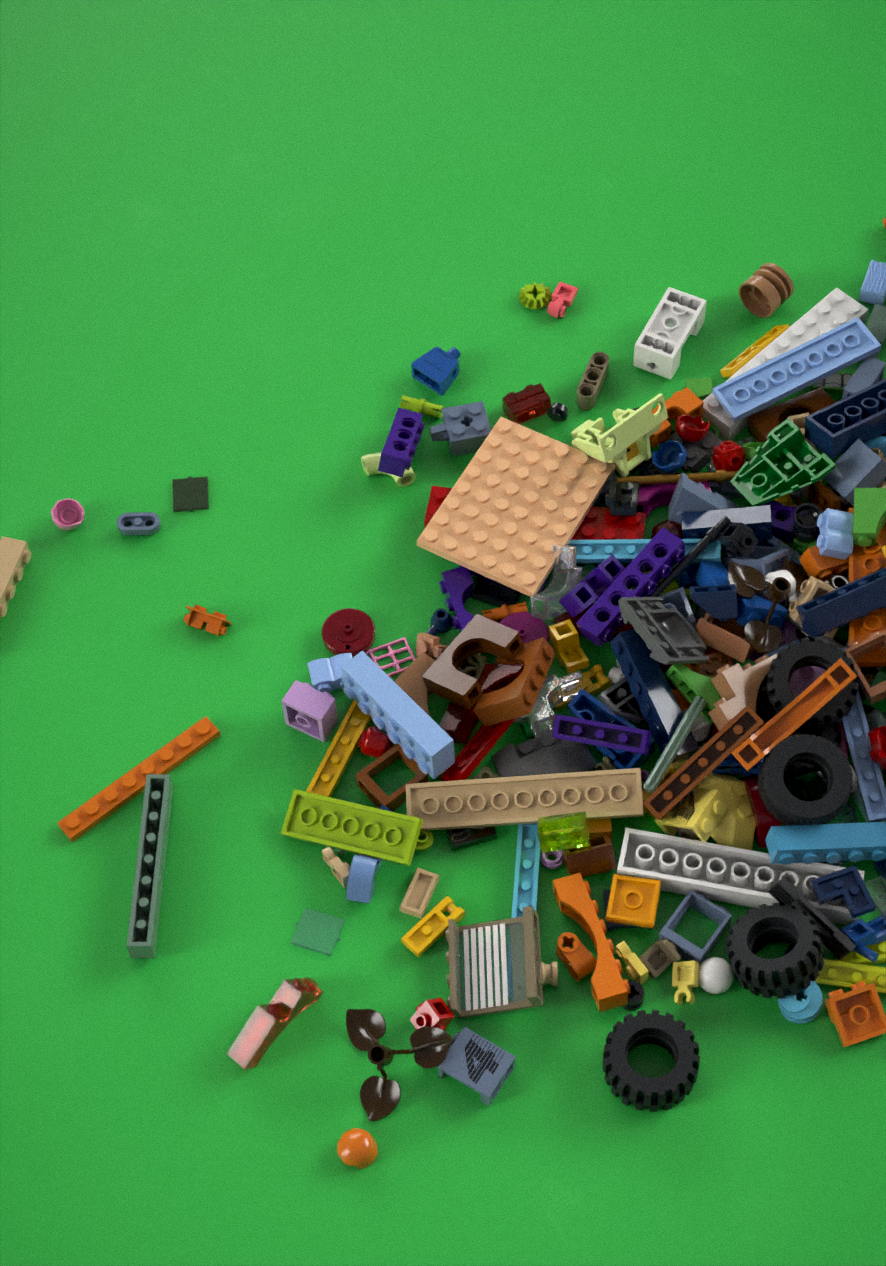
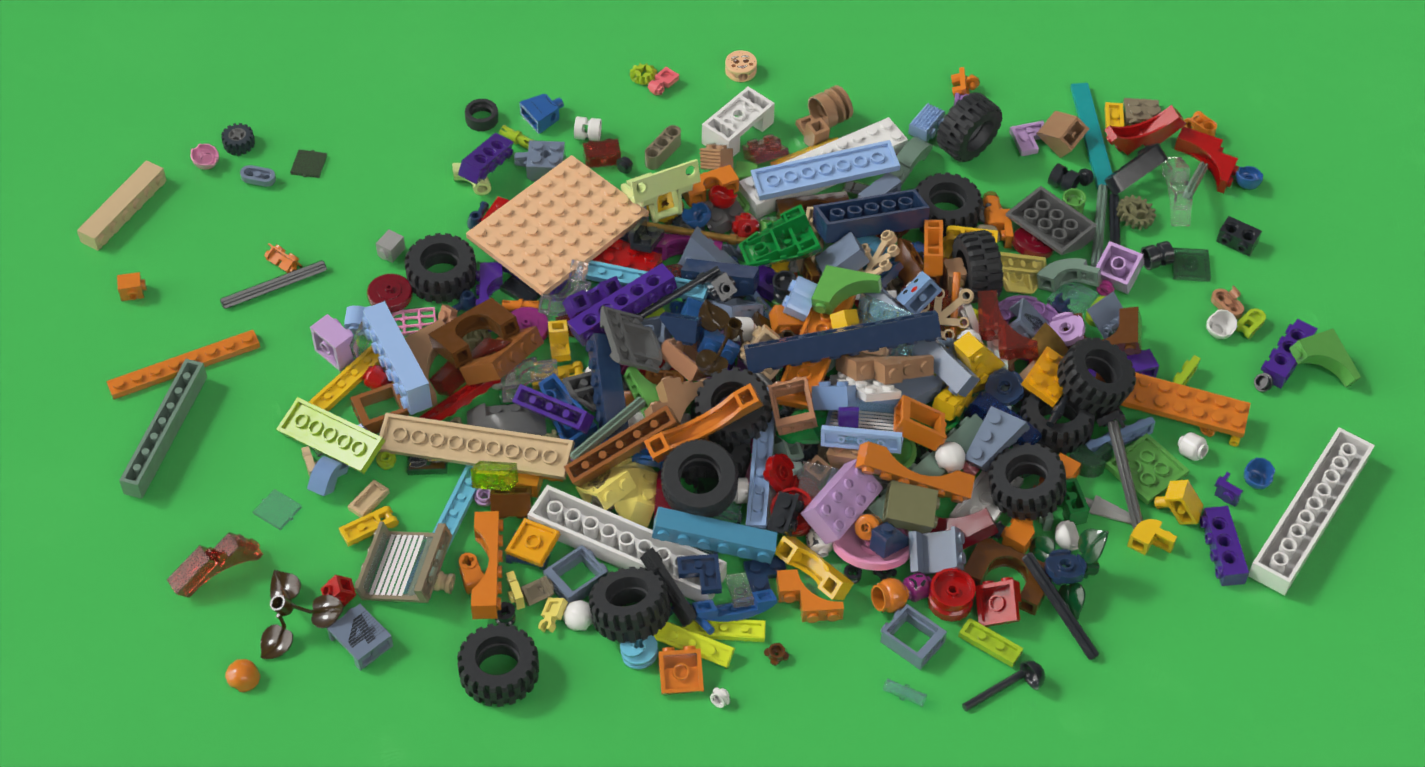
camera: 10 degrees right, 5 degrees down
none -> orange brick [117,272,147,301]
none -> axle [220,260,327,309]
none -> black wheel [221,123,255,156]
none -> clear piece [349,321,370,360]
none -> light grey brick [376,229,405,263]
none -> black tyre [405,233,477,304]
none -> black tyre [465,99,499,131]
none -> dark blue bar [467,201,489,230]
none -> white wheel [574,116,602,142]
none -> medium nougat brick [699,144,734,170]
none -> light nougat head [725,50,757,82]
none -> clear red plate [742,134,789,164]
none -> medium nougat brick [795,114,830,146]

